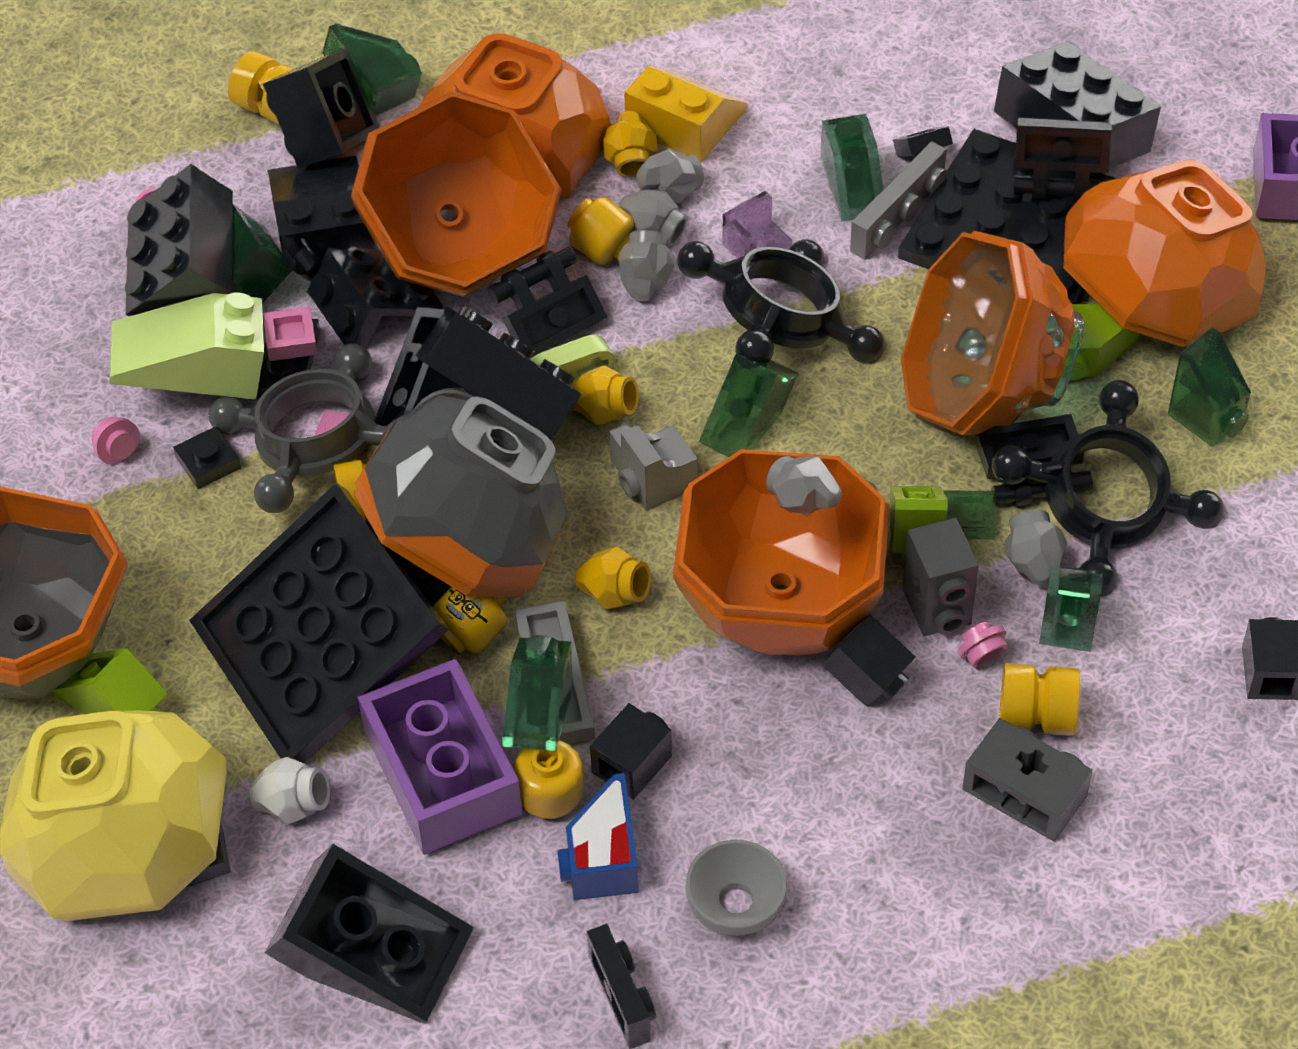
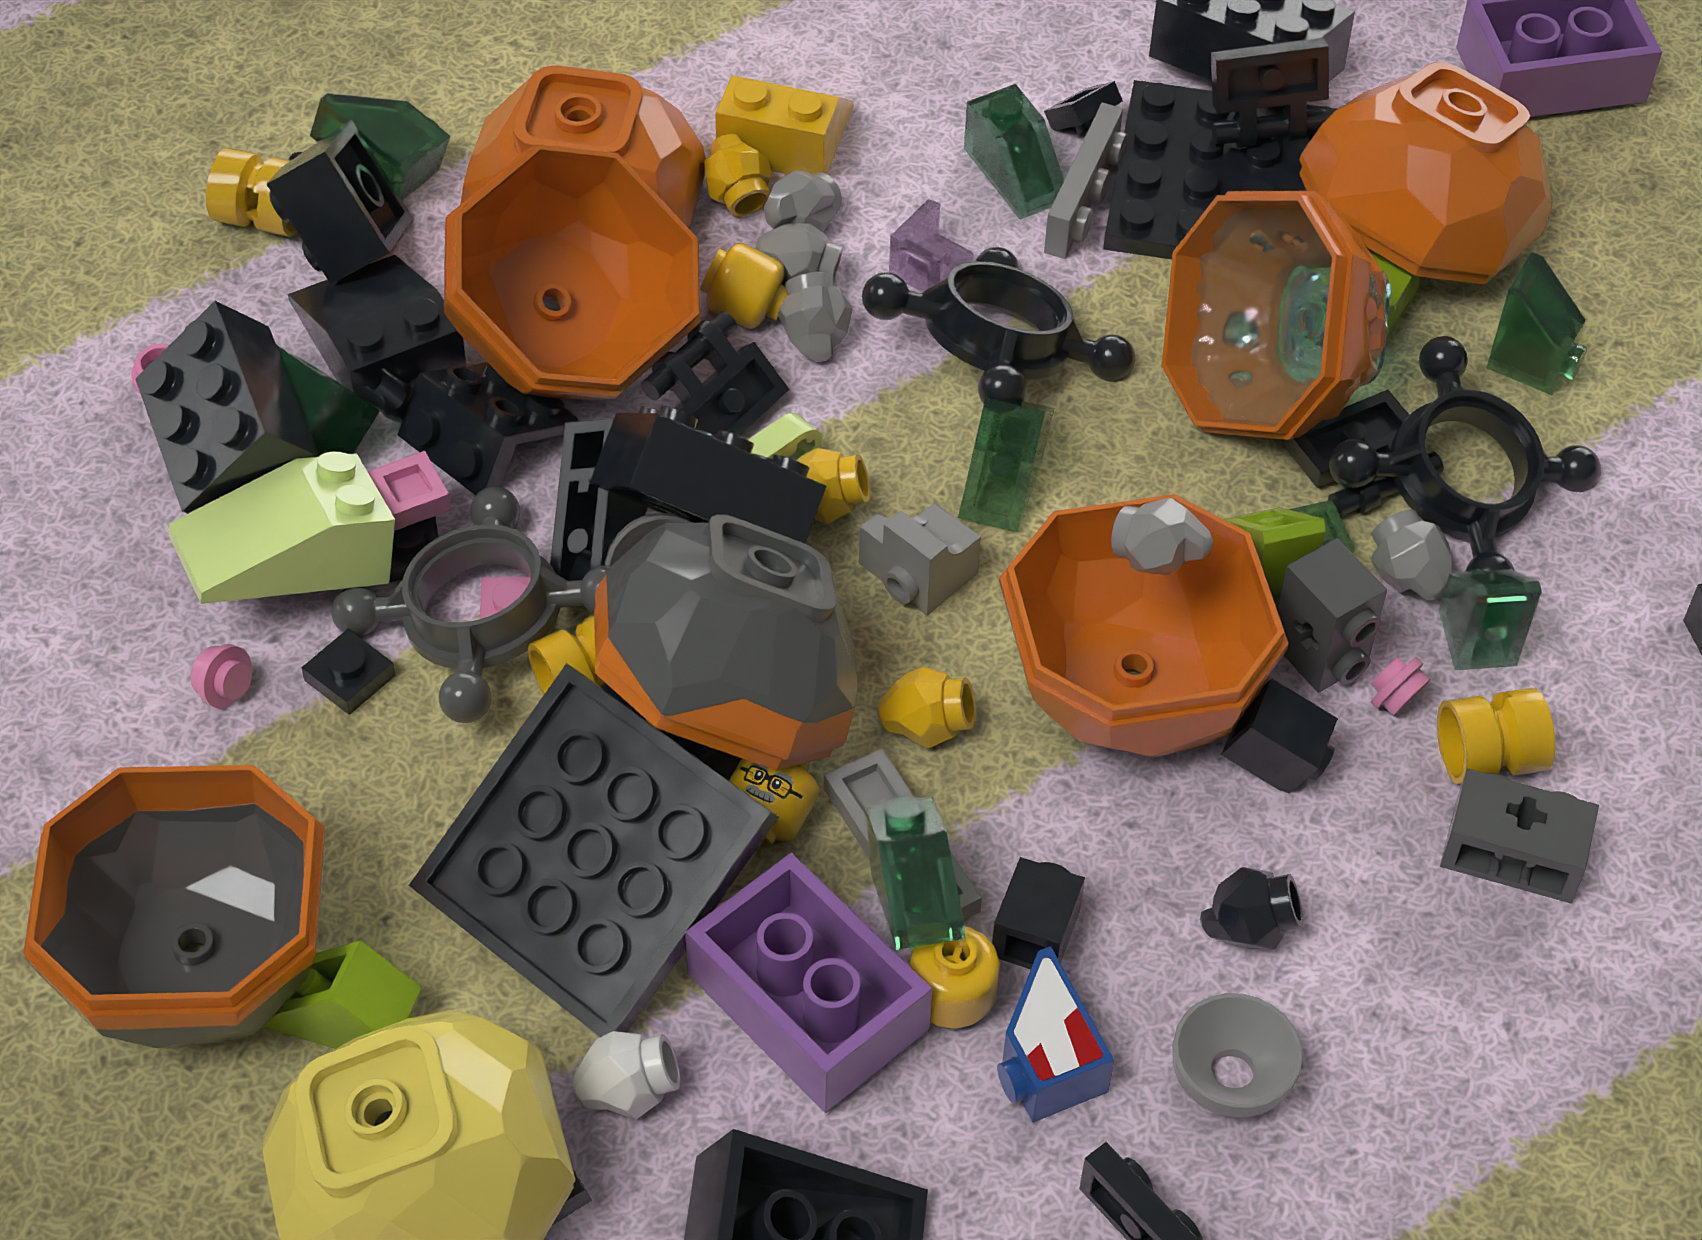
camera: 20 degrees left, 0 degrees up
none -> black rock [1200,867,1303,950]

